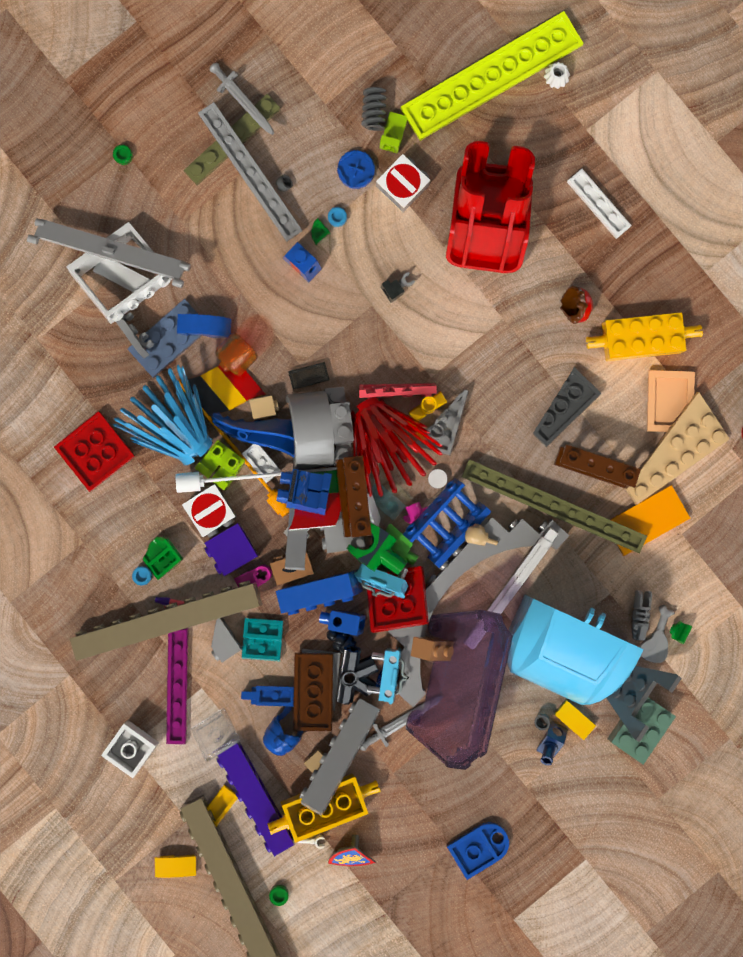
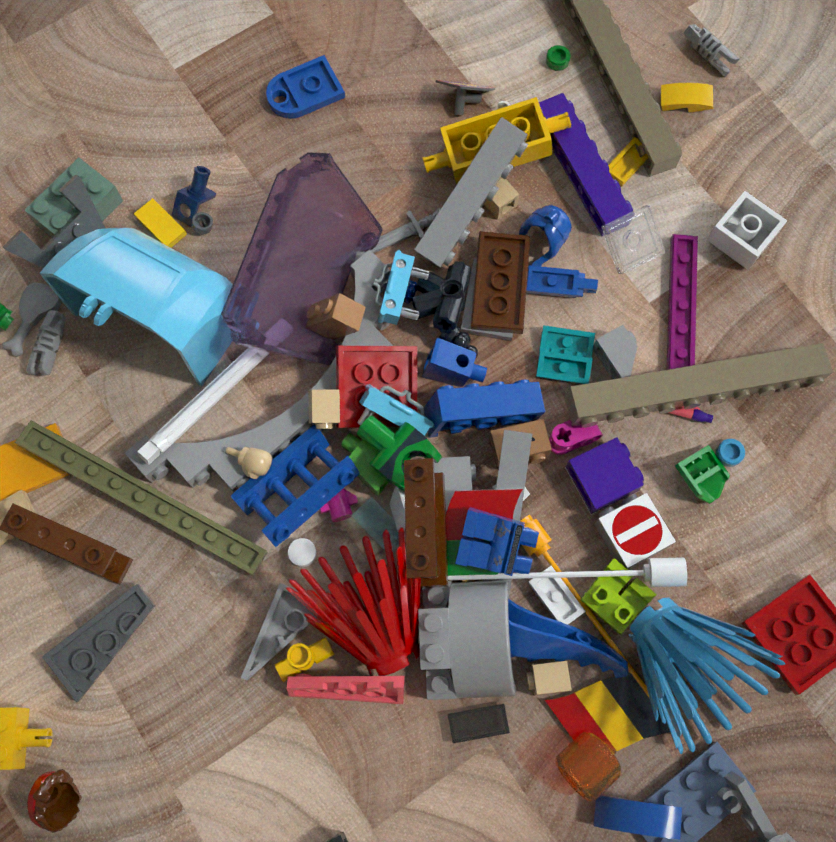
camera: 170 degrees left, 15 degrees down
none -> tan brick [308,390,340,429]
none -> light grey hinge [684,24,739,77]

